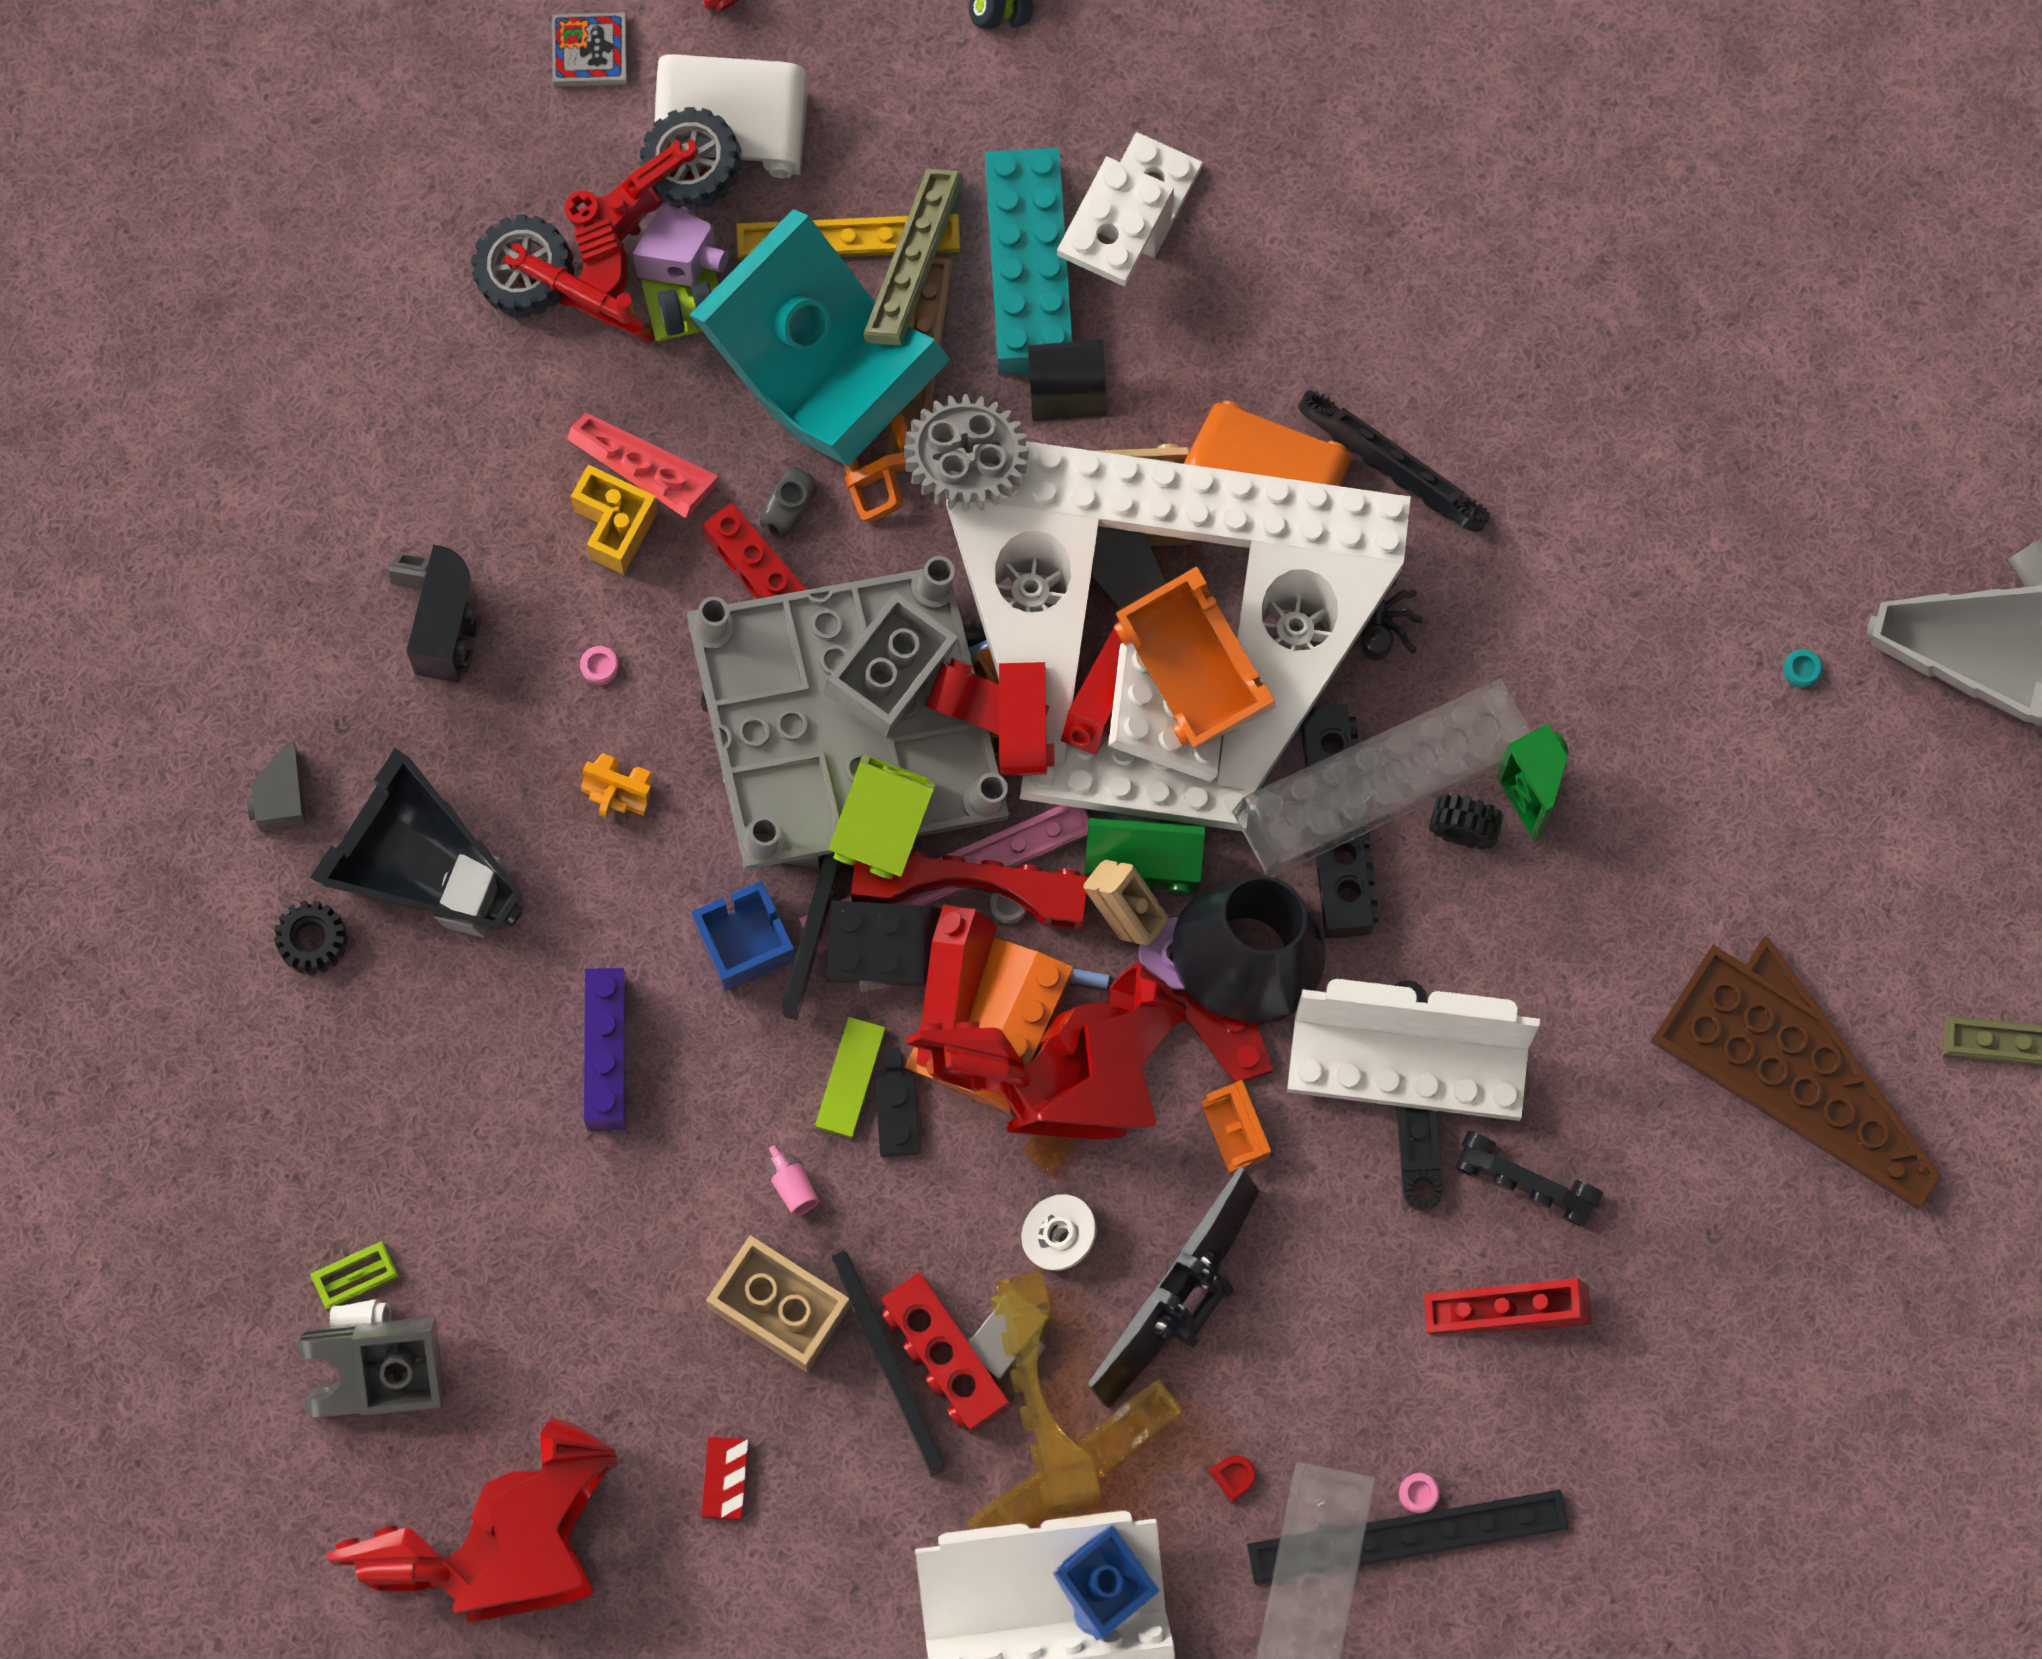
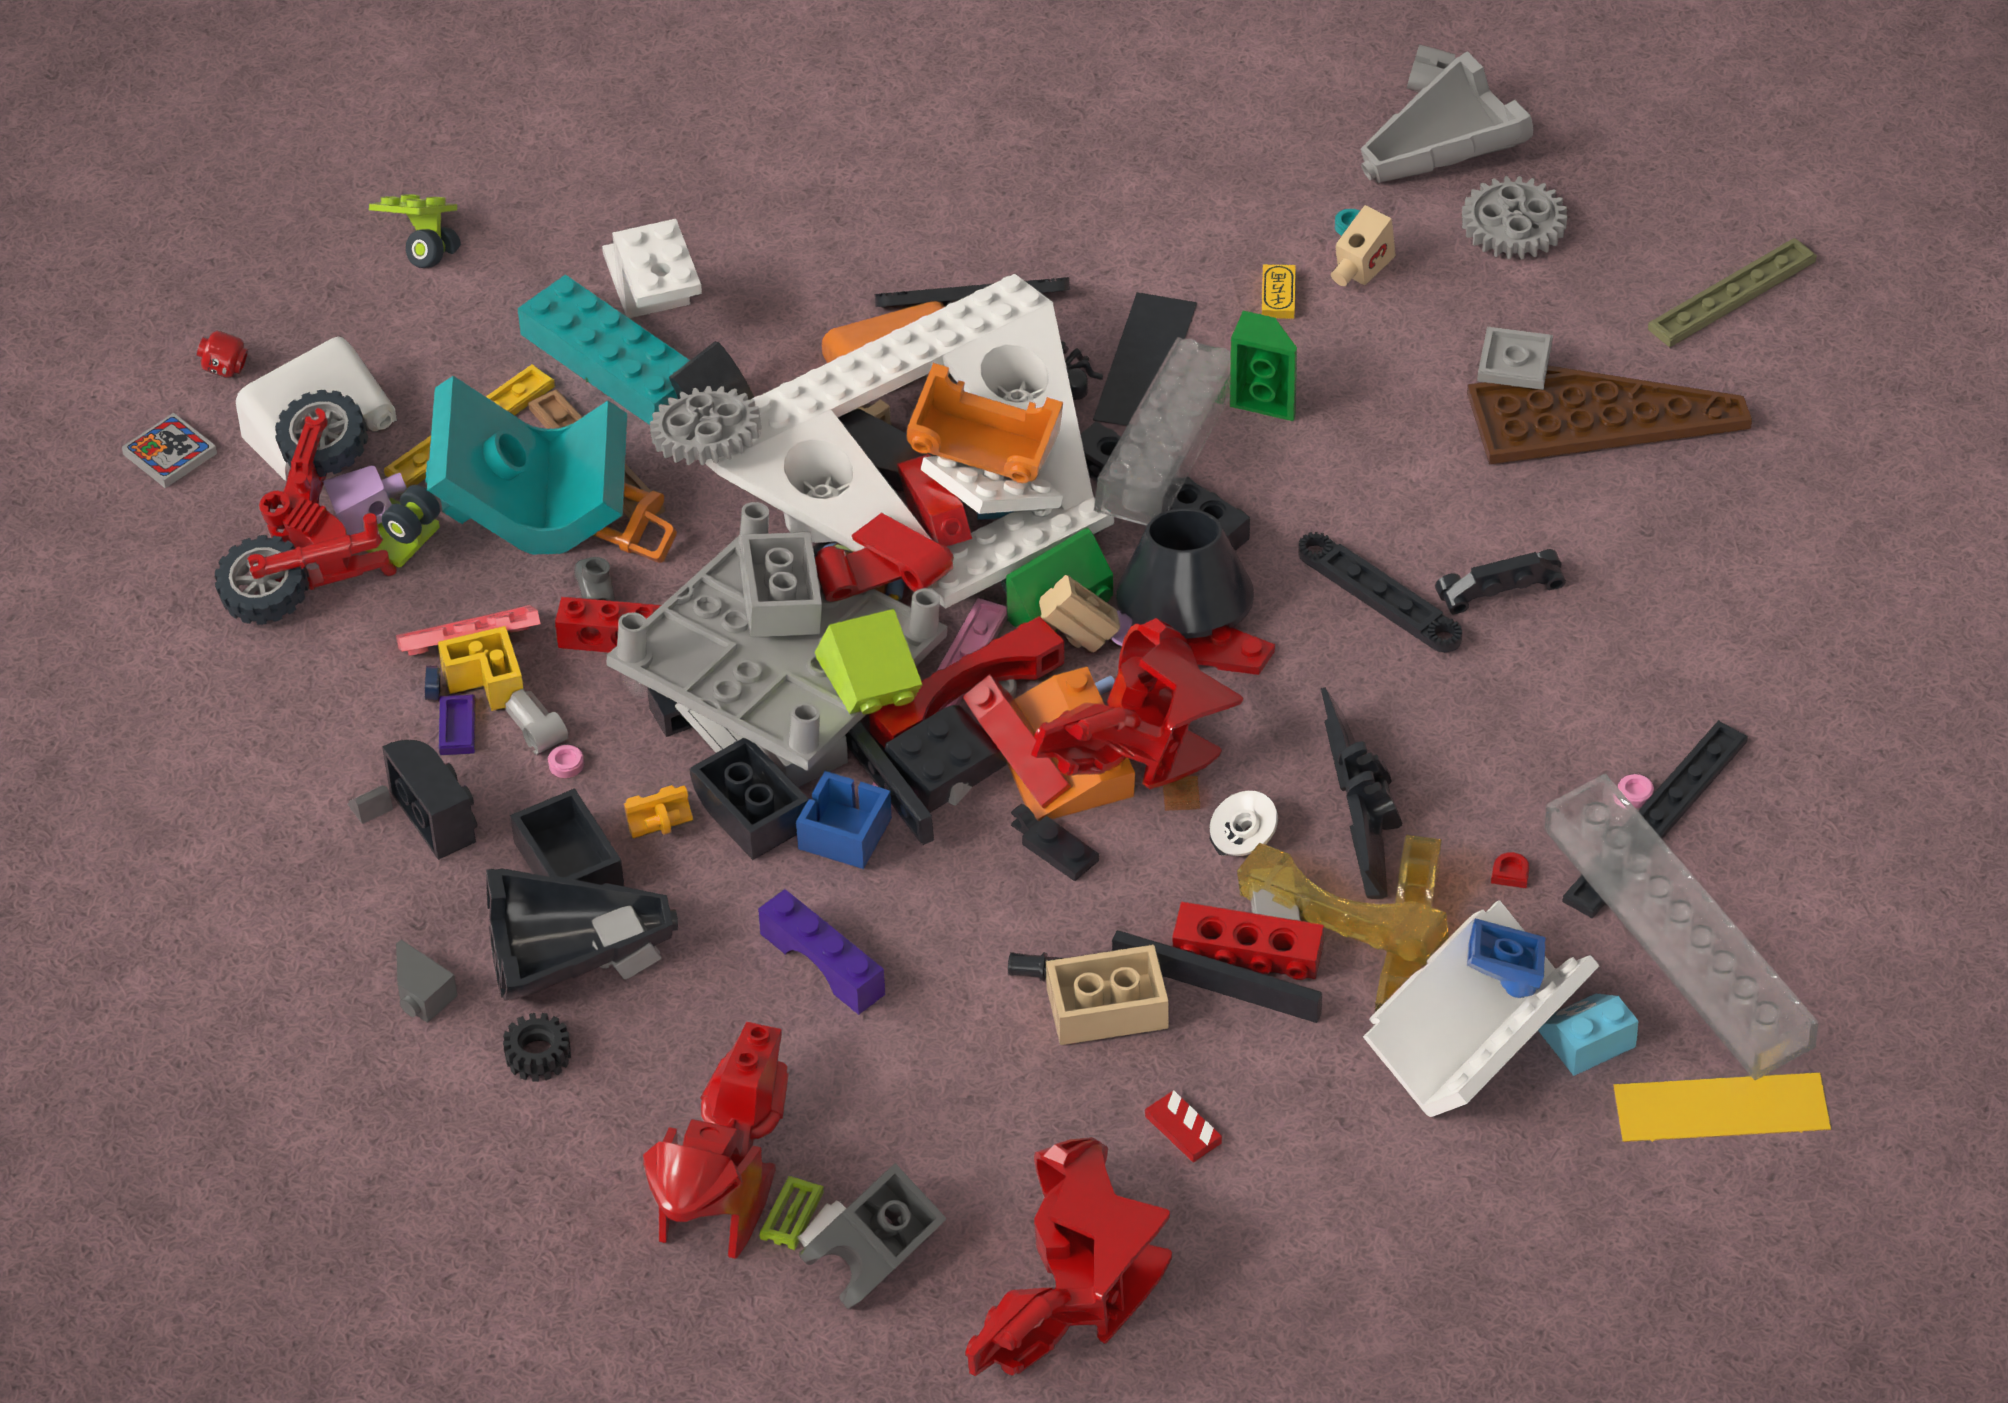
camera: 40 degrees left, 25 degrees down
bright pink piece [767,1145,820,1216] -> none
lime tile [815,1017,886,1140] -> none
olive tile [863,169,964,346] -> none
orange hinge [1201,1080,1271,1174] -> none
white piece [1287,979,1540,1121] -> none
red slope [1424,1278,1592,1334] -> none
black tyre [1429,794,1504,849] -> none
none -> dark blue tile [425,666,441,701]
none -> dark purple tile [439,694,476,755]
none -> light grey piece [505,689,568,755]
none -> black piece [510,788,624,887]
none -> red piece [643,1021,789,1259]
none -> black brick [689,738,809,860]
none -> black axle [1008,952,1064,981]
none -> black window [1093,292,1197,431]
none -> yellow tile [1262,264,1295,319]
none -> tan torso [1331,205,1396,286]
none -> light grey gear [1462,176,1567,259]
none -> light grey tile [1477,327,1553,390]

